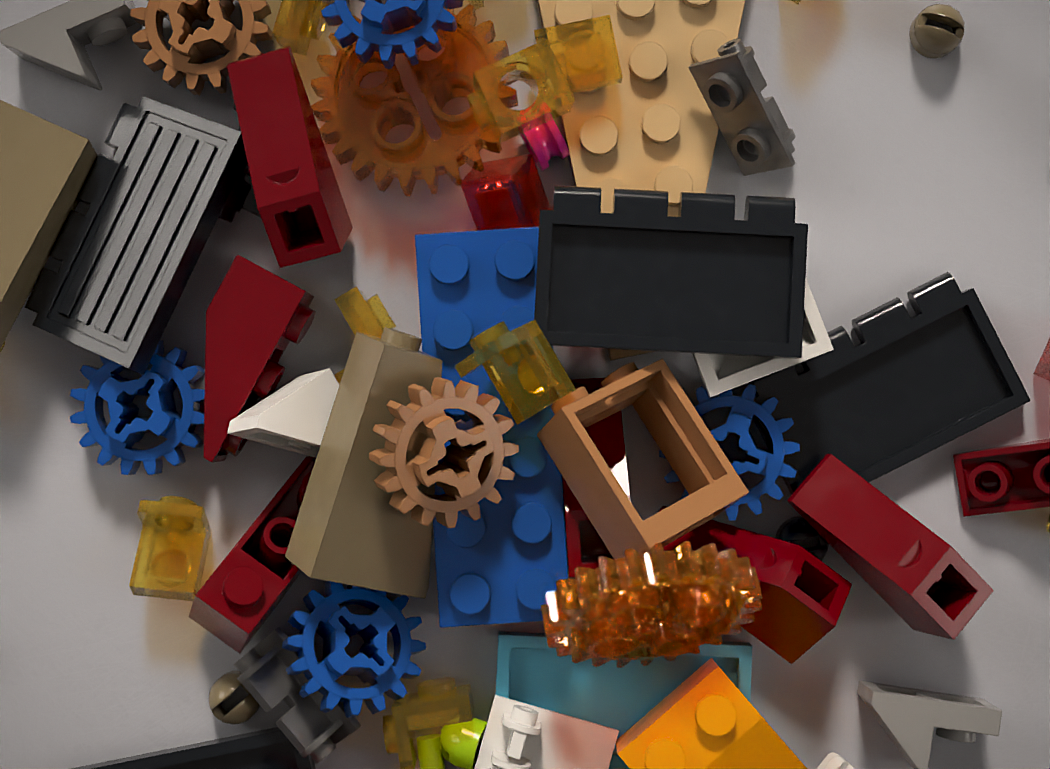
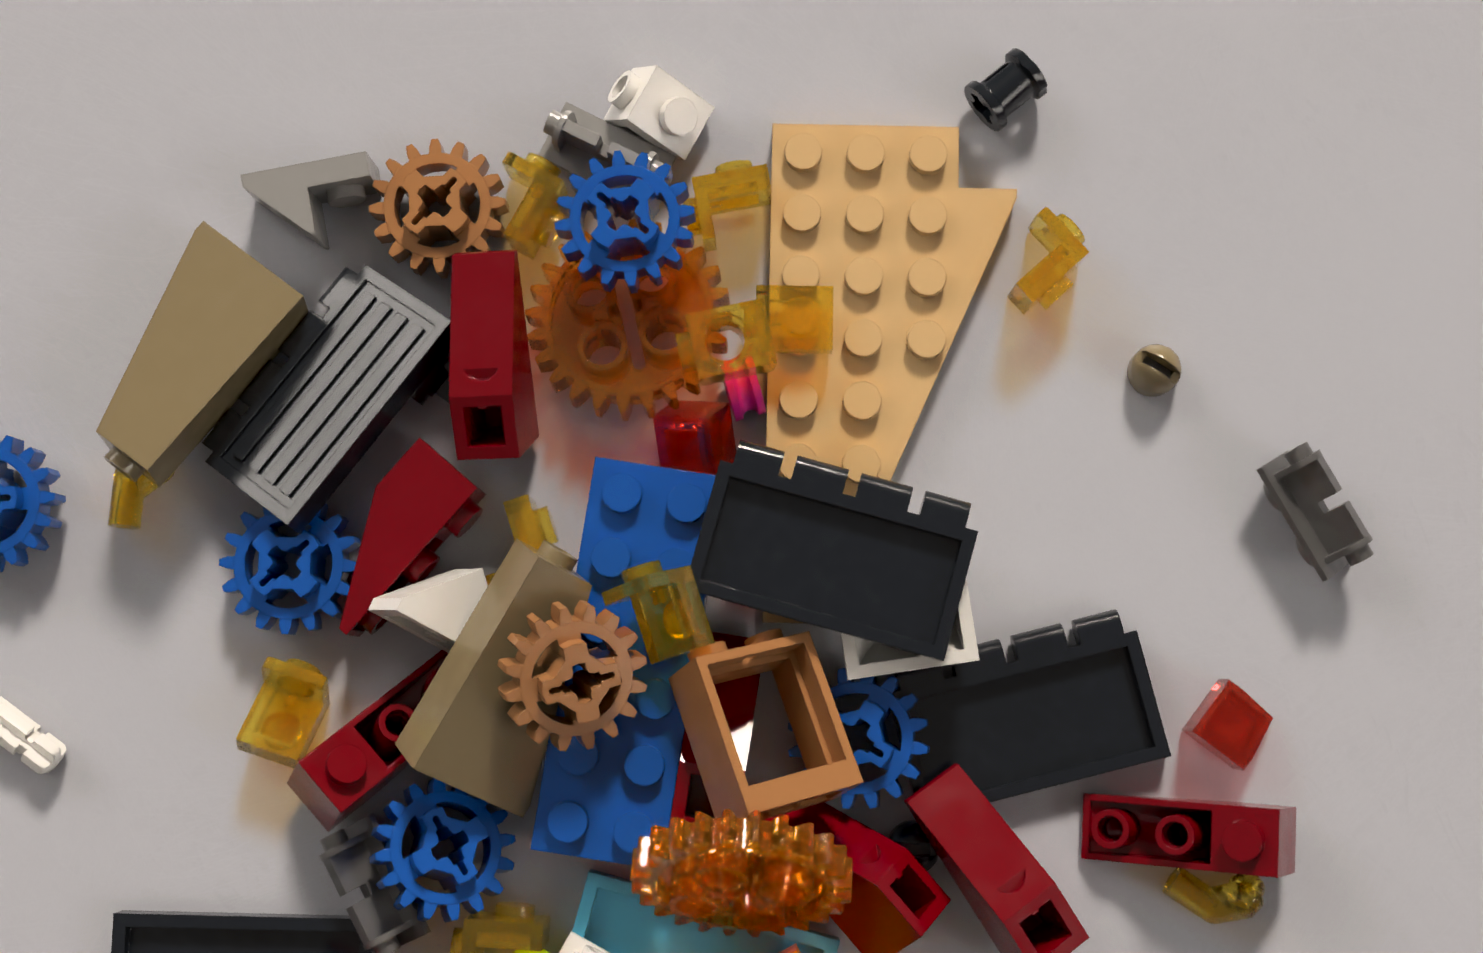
camera: 20 degrees right, 5 degrees down
dark tan hinge [209,671,260,725] -> none
flat silver hinge [688,38,796,176] -> none

